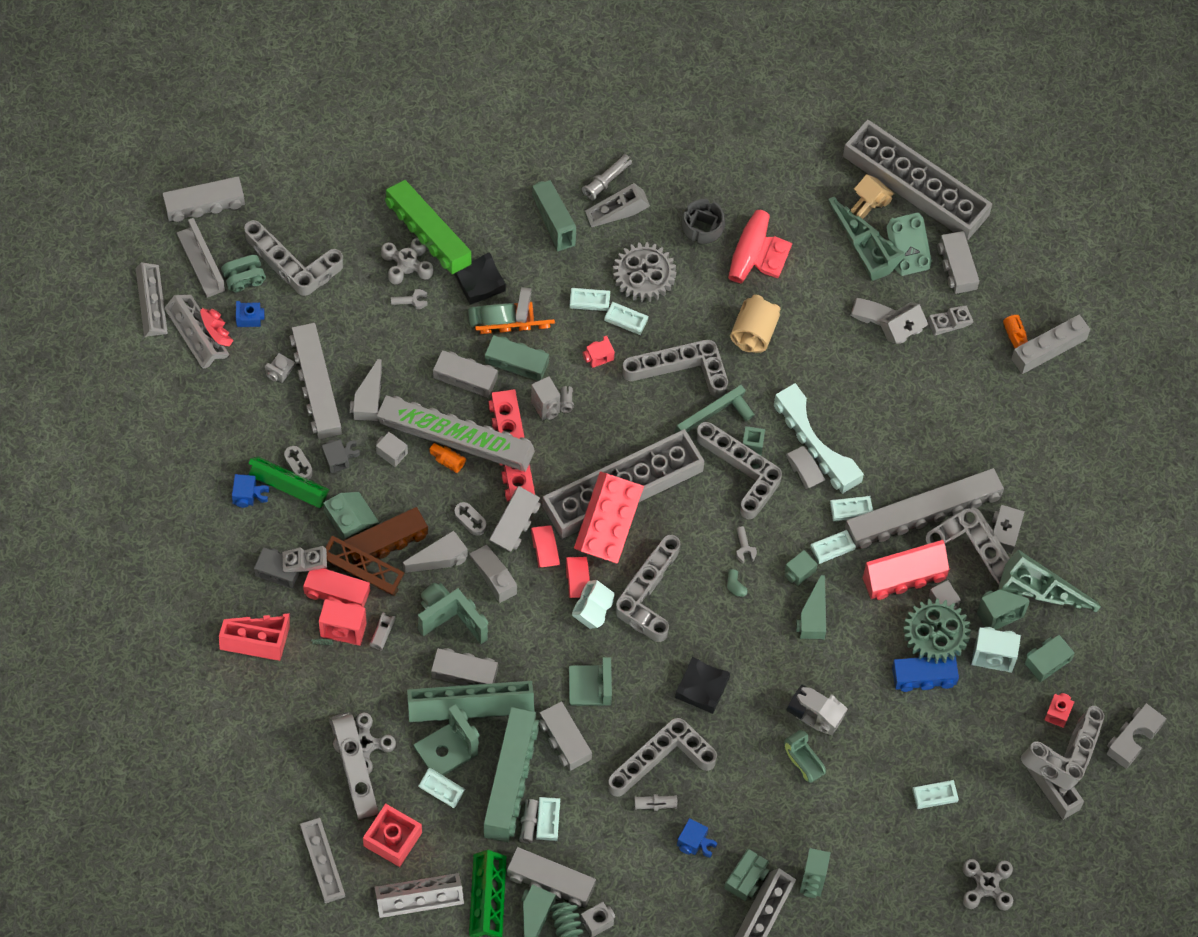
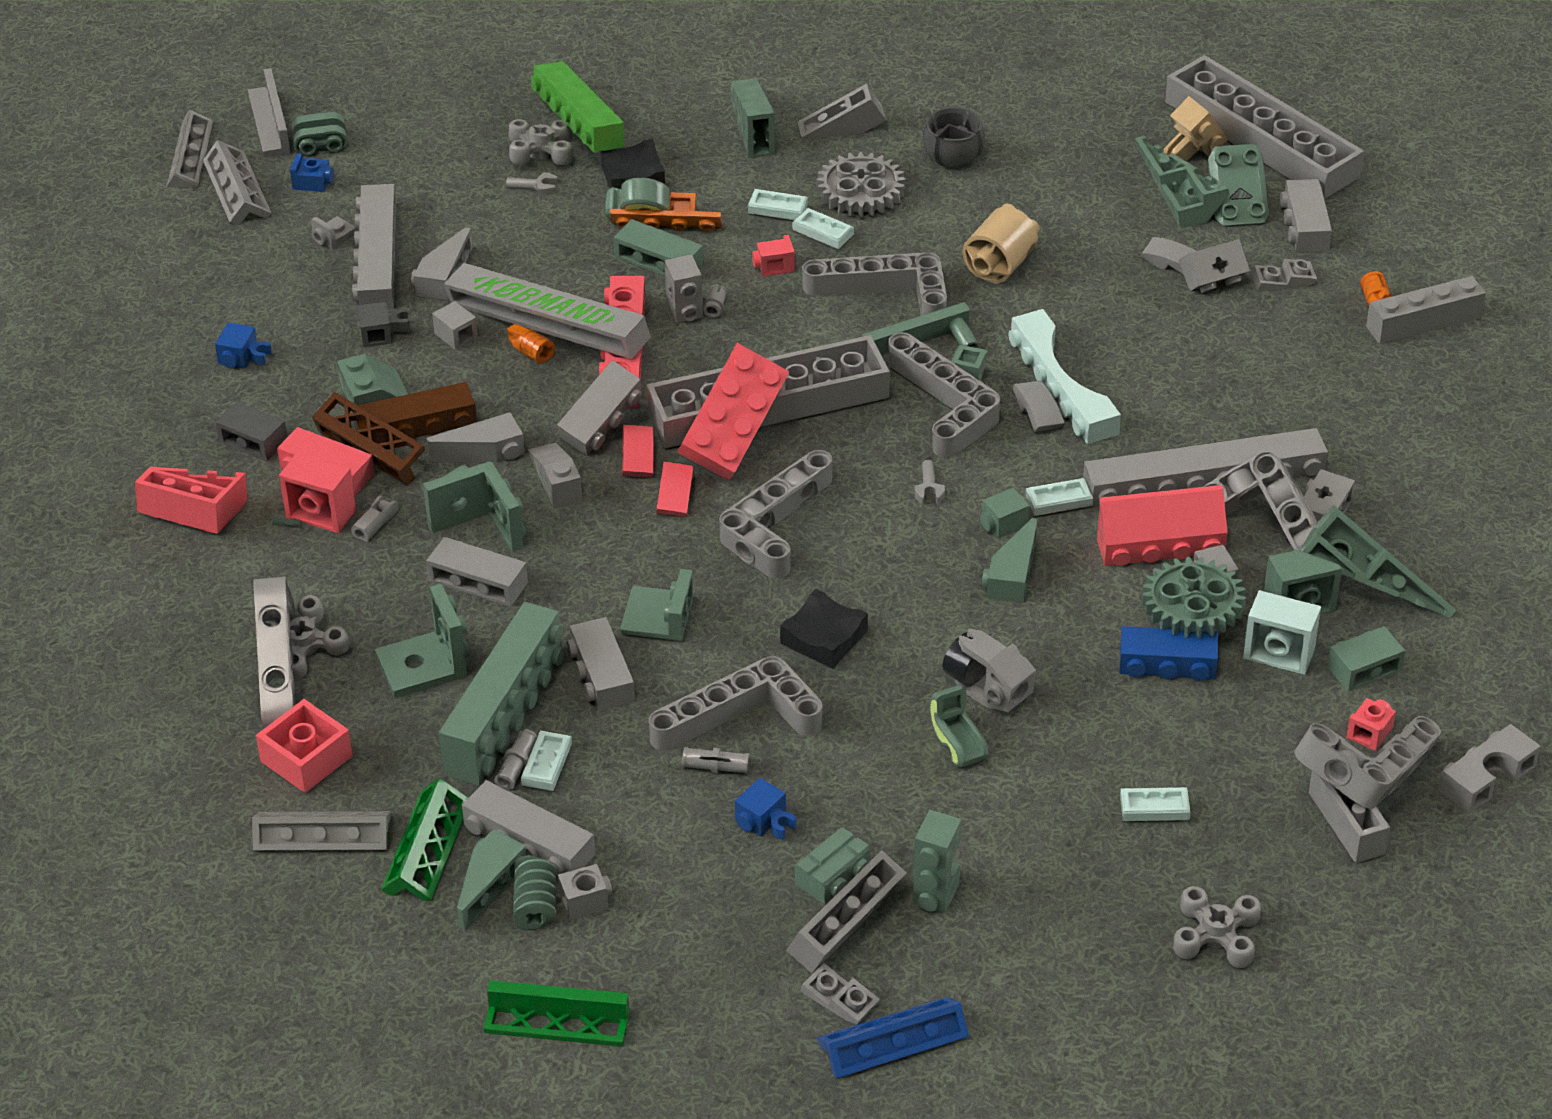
camera: 15 degrees right, 20 degrees down
light grey brick [163,176,245,222] -> none
coral slope [200,308,233,346] -> none
light grey beam [244,220,343,296] -> none
green fence [248,457,329,508] -> none
light grey slope [282,546,327,572] -> none
light grey beam [284,446,312,480] -> none
light grey plate [300,818,345,903] -> none
sand green brick [407,681,534,722] -> none
light aqua plate [418,768,466,808] -> none
light grey brick [433,350,498,398] -> none
light grey beam [454,502,486,536] -> none
light grey beam [516,287,532,323] -> none
light aqua brick [572,580,614,629] -> none
light grey pin [582,154,632,201] -> none
sand green arm [727,569,748,597] -> none
coral plate [728,210,792,284] -> none
light aqua plate [830,496,873,521] -> none

